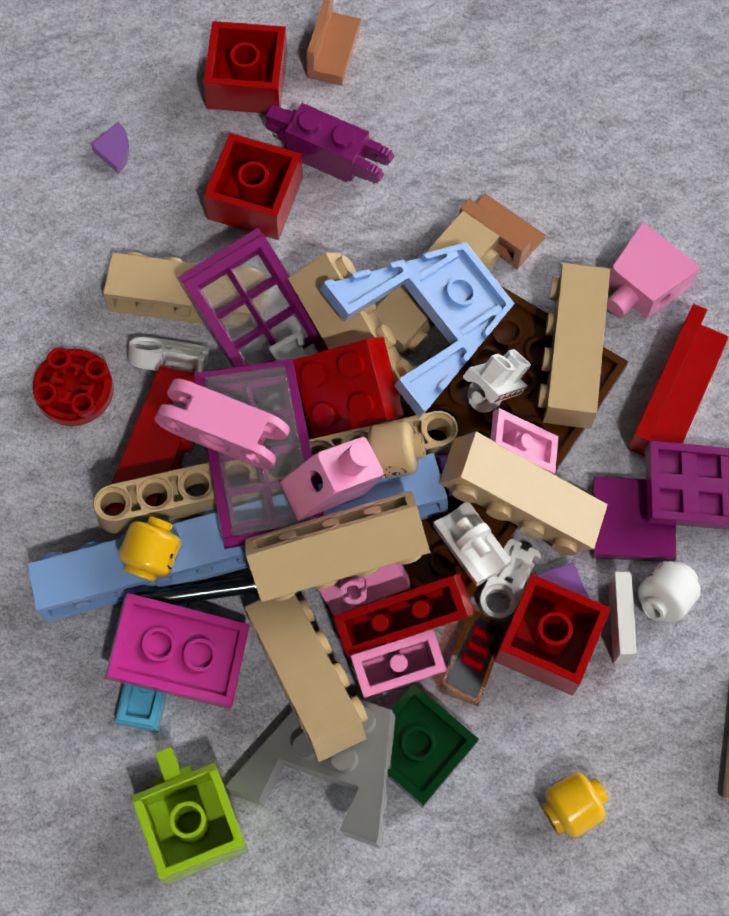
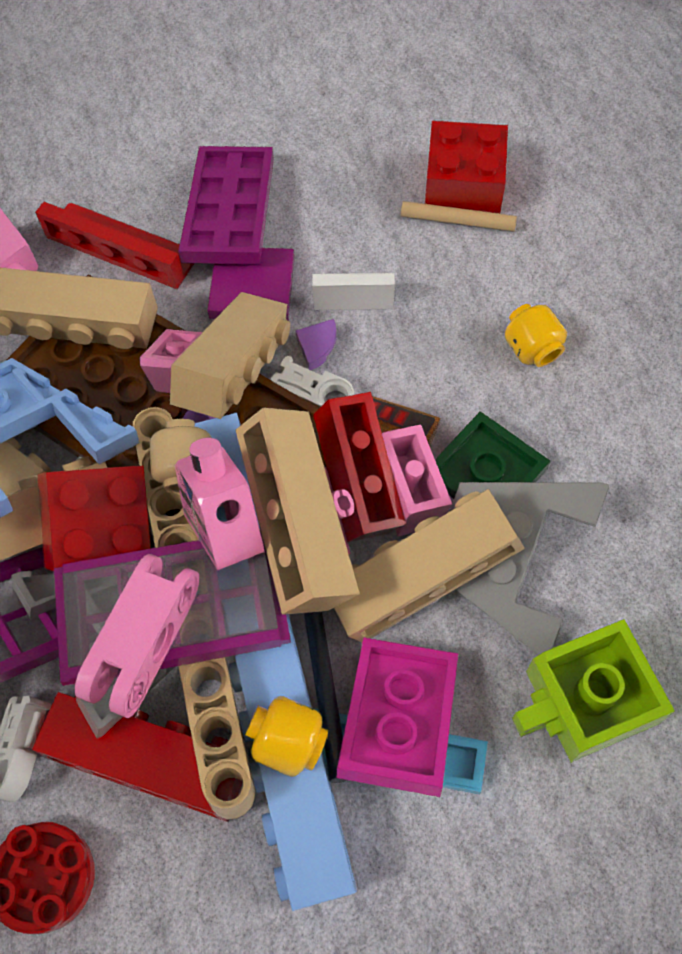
camera: 85 degrees left, 5 degrees down
white hips [433,502,512,587] -> none
white hips [463,349,531,413] -> none
red brick [495,574,611,696] -> none
white head [638,561,701,623] -> none

